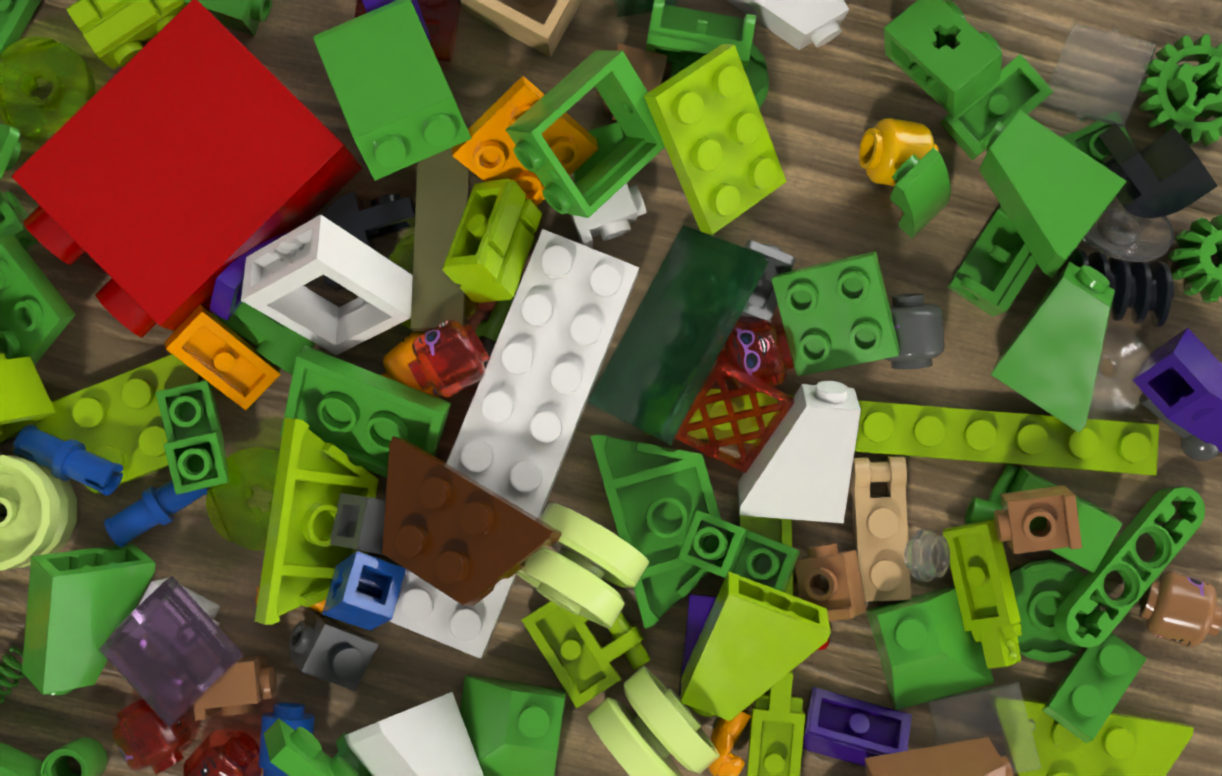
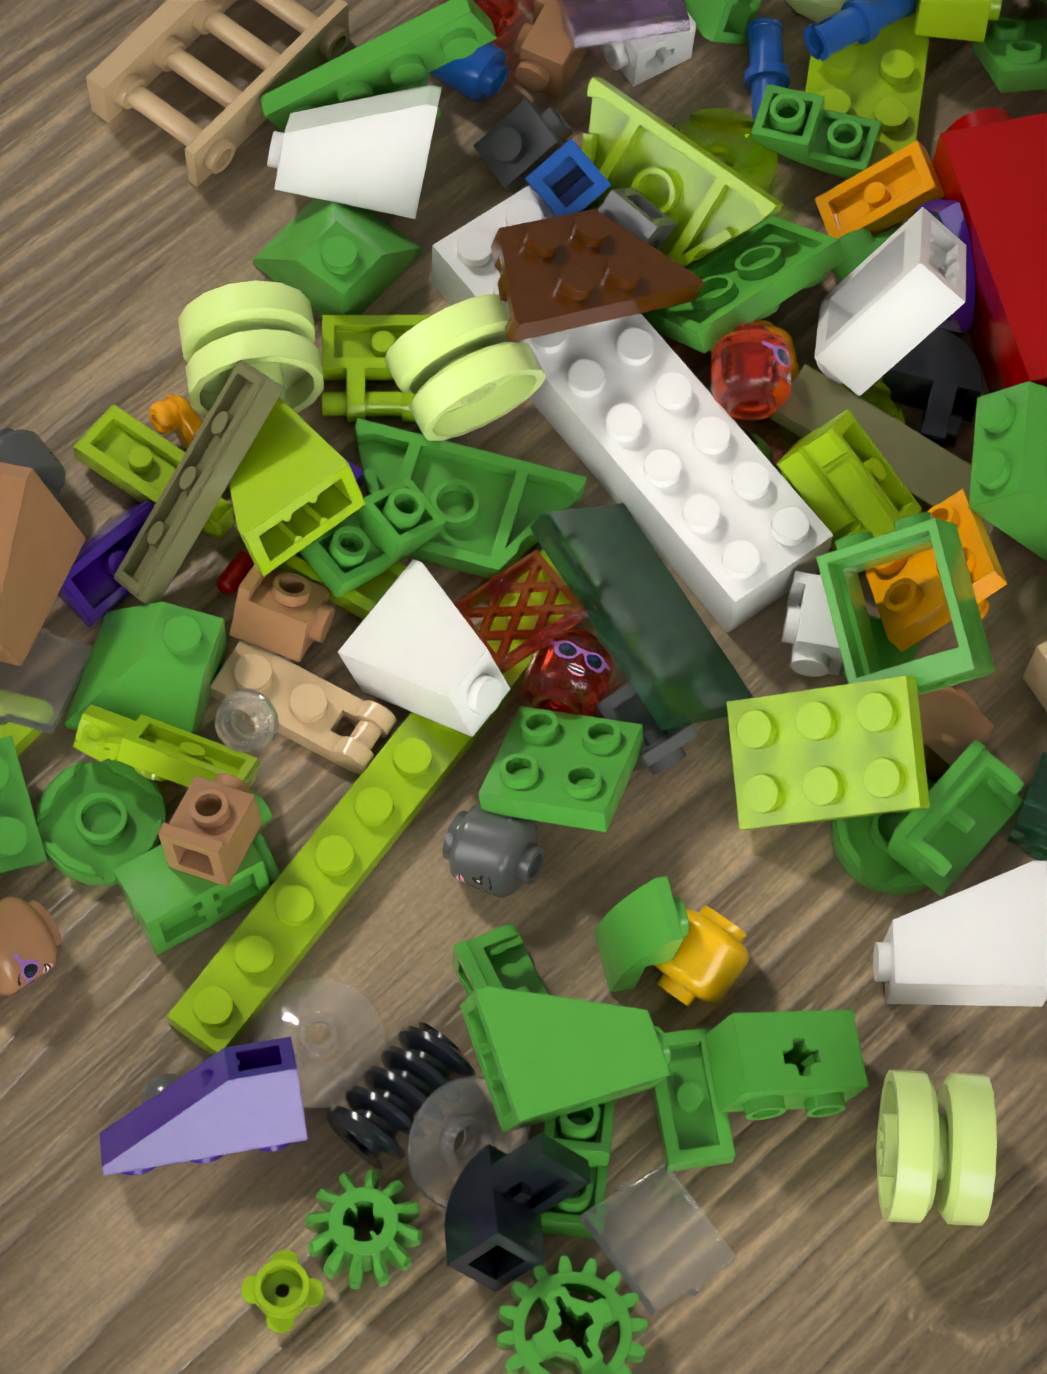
camera: 115 degrees right, 20 degrees down
bright green slope [990,261,1115,433] -> none
bright green beam [1054,487,1206,648] -> none
none -> olive tile [114,360,285,604]

